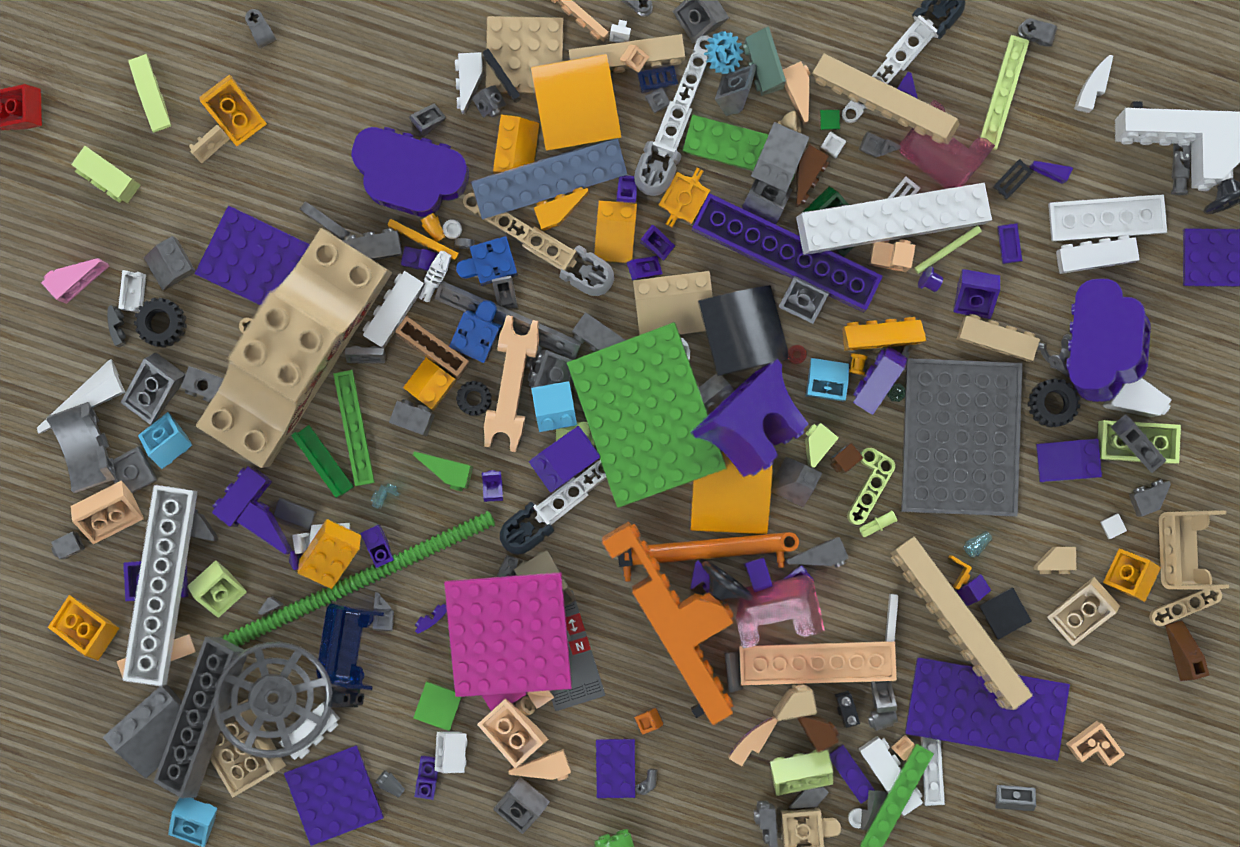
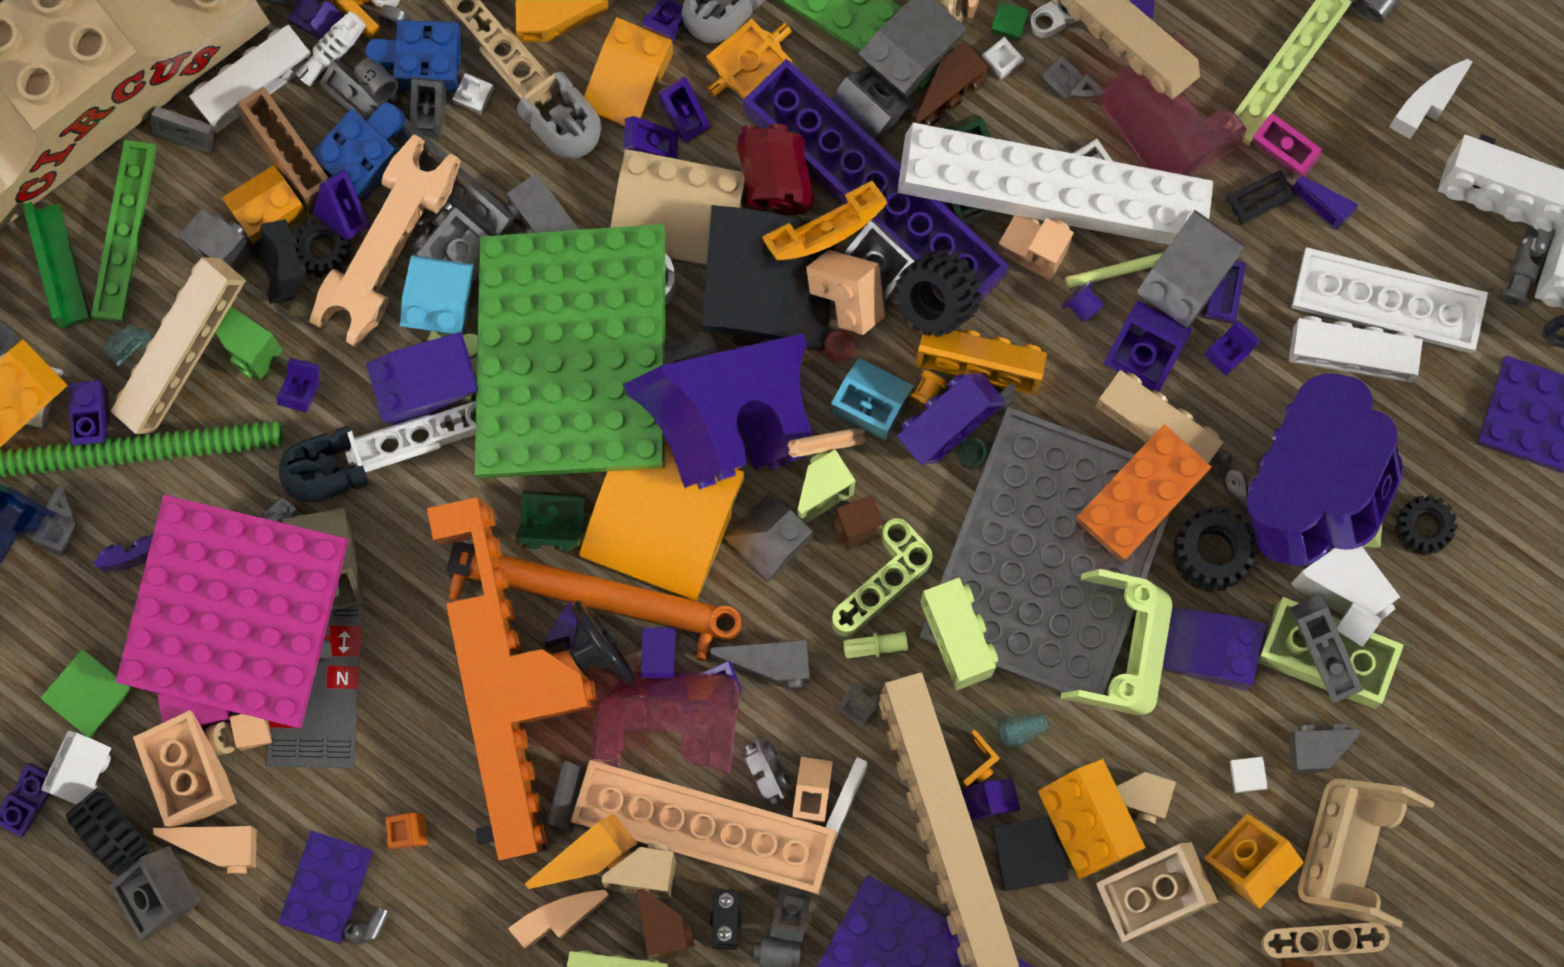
camera: 20 degrees right, 10 degrees down
none -> black tyre [66,788,150,876]
none -> tan brick [111,257,246,434]
none -> black brick [253,219,306,304]
none -> dark purple slope [313,169,370,240]
none -> flat silver piece [354,58,401,103]
none -> white tile [452,73,494,115]
none -> dark green bracket [515,491,586,551]
none -> light orange slope [525,814,638,889]
none -> dark red brick [737,124,814,215]
none -> flat silver hinge [743,738,795,806]
none -> light orange slope [762,181,887,260]
none -> light nougat axle [787,427,866,457]
none -> light nougat slope [792,757,833,826]
none -> light nougat brick [807,250,885,335]
none -> flat silver tile [836,684,879,729]
none -> black tyre [894,250,982,337]
none -> yellowish green brick [920,577,998,691]
none -> light orange brick [1038,759,1146,880]
none -> yellowish green windscreen [1060,569,1172,715]
none -> orange brick [1076,424,1211,564]
none -> flat silver slope [1136,210,1247,328]
none -> dark purple bracket [1204,321,1259,376]
none -> dark pink brick [1253,113,1322,177]
none -> white tile [1336,602,1381,647]
none -> black tyre [1395,495,1457,555]

